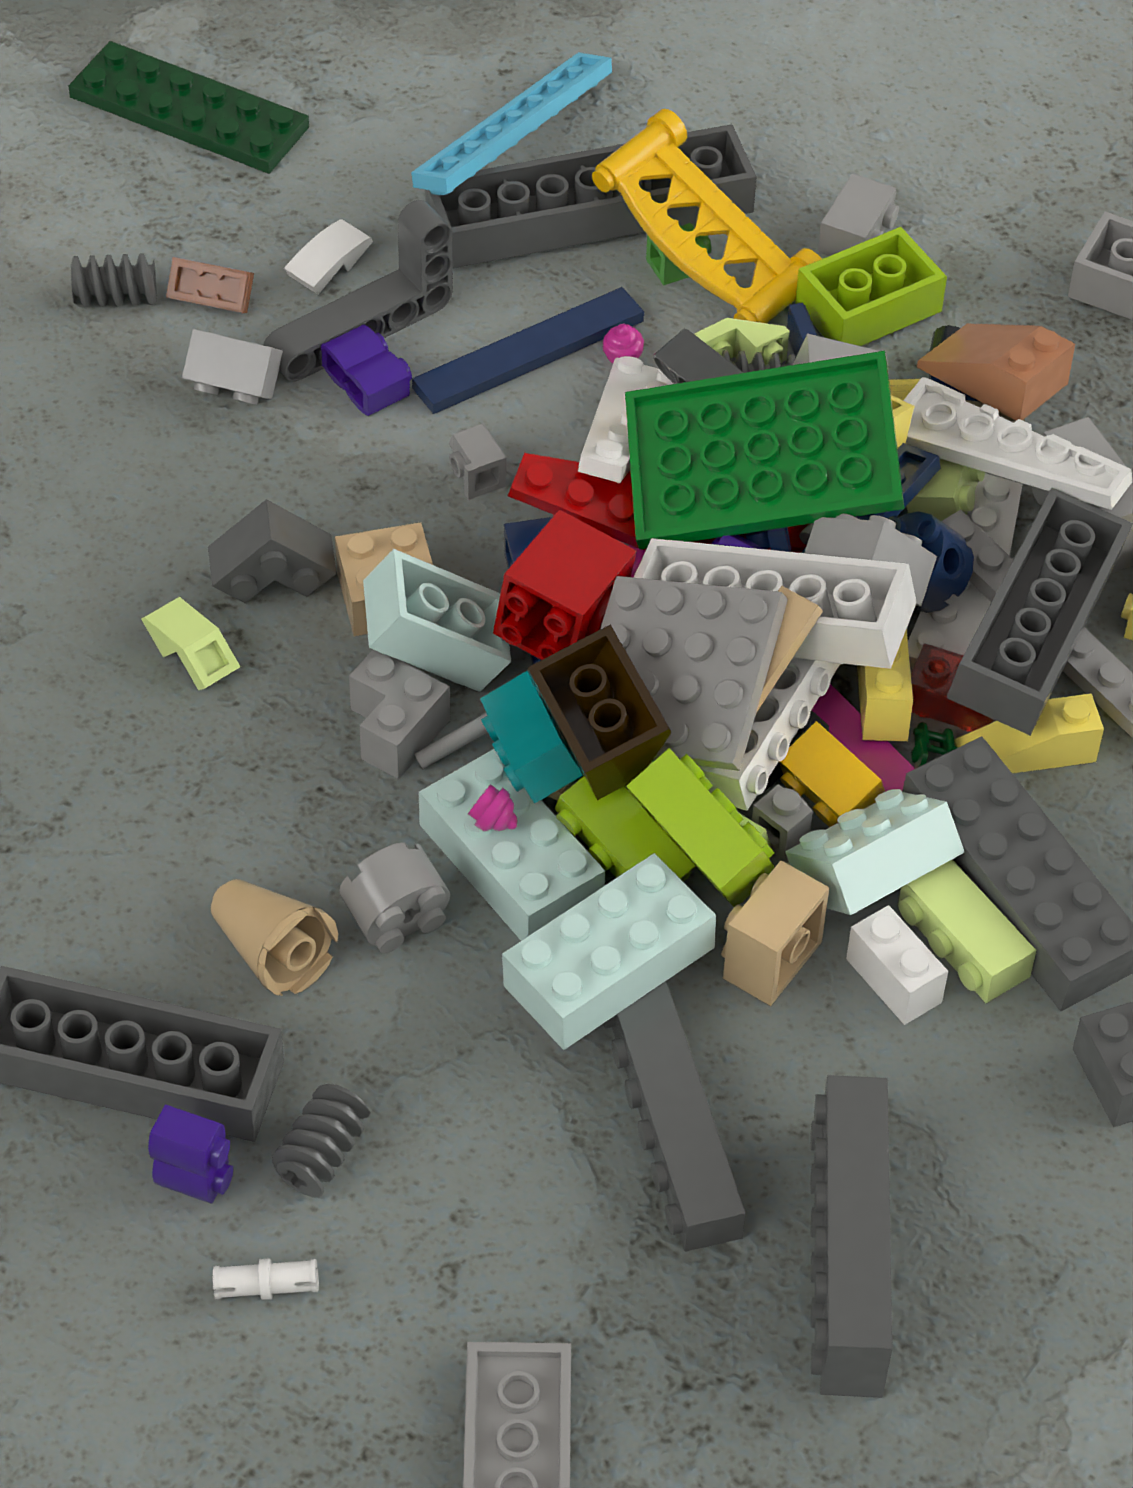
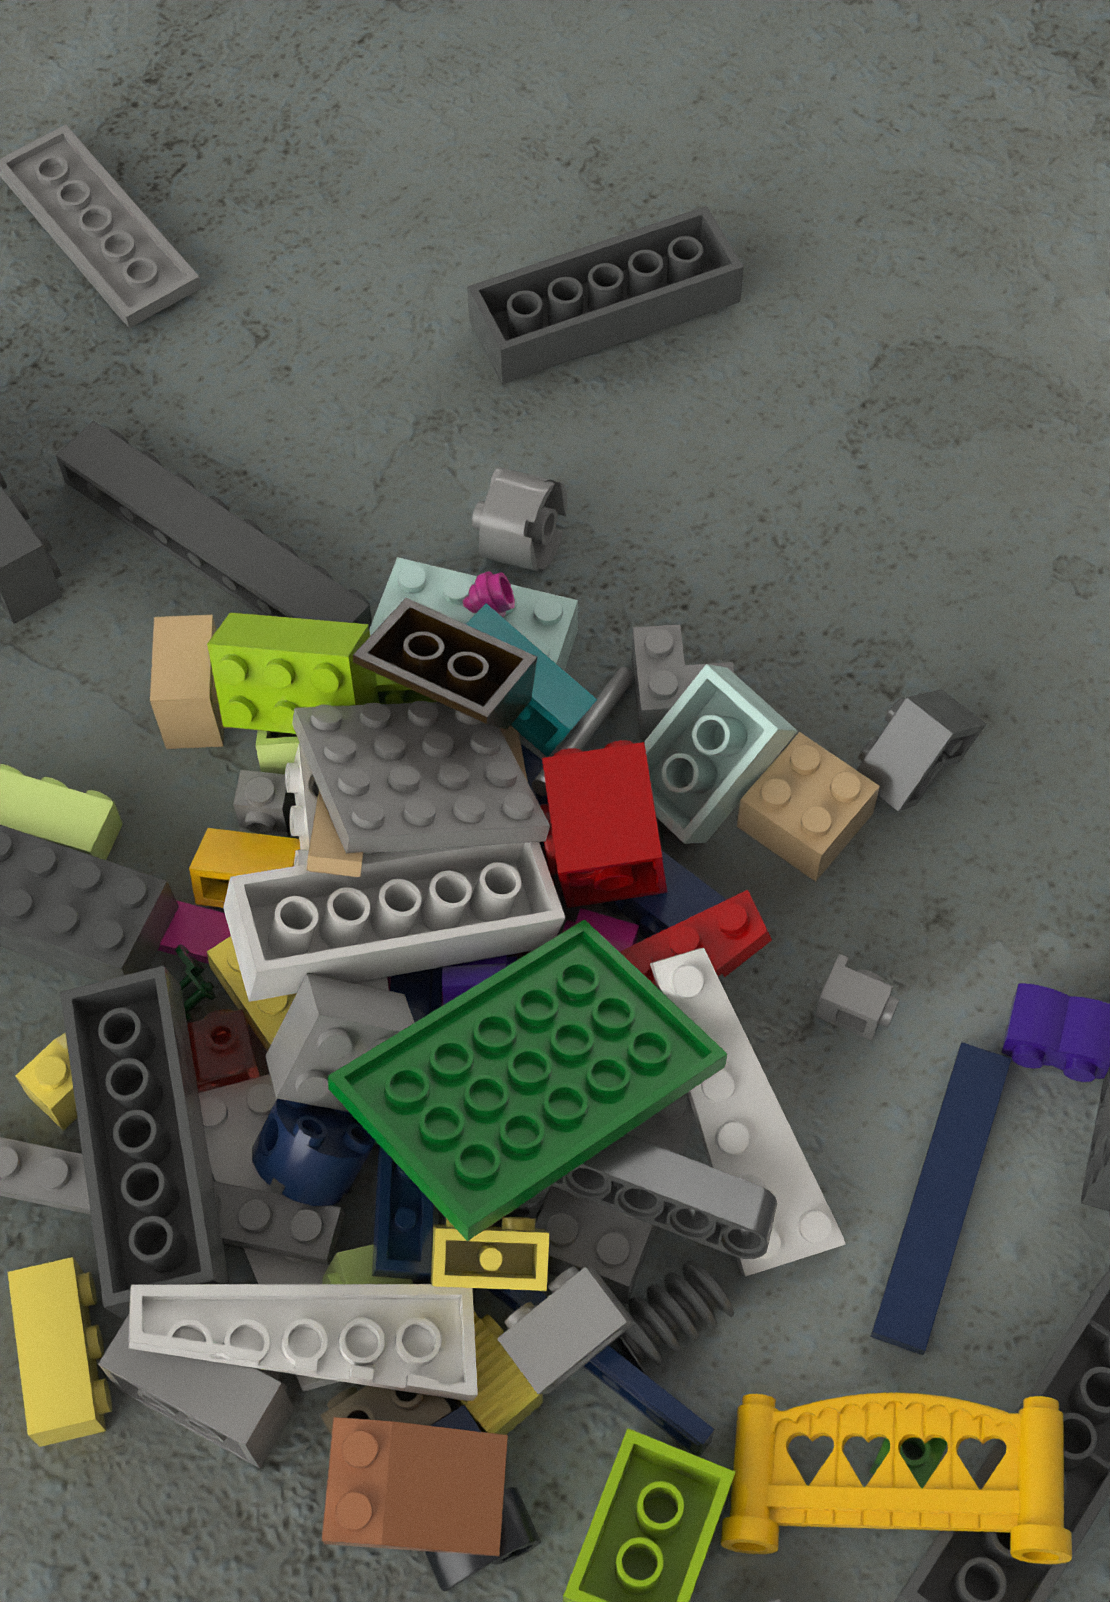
camera: 145 degrees right, 10 degrees up
yellowish green slope [141,597,240,690] -> none
dark purple brick [148,1104,234,1204] -> none
tan cone [211,879,338,996] -> none
white pin [213,1258,319,1300] -> none
dark grey piece [272,1084,370,1198] -> none
light aqua brick [502,853,716,1050] -> none
dark pink plate [603,324,644,363] -> none
yellowish green slope [694,318,790,365] -> none
light aqua brick [785,789,965,915] -> none
white brick [846,905,948,1025] -> none

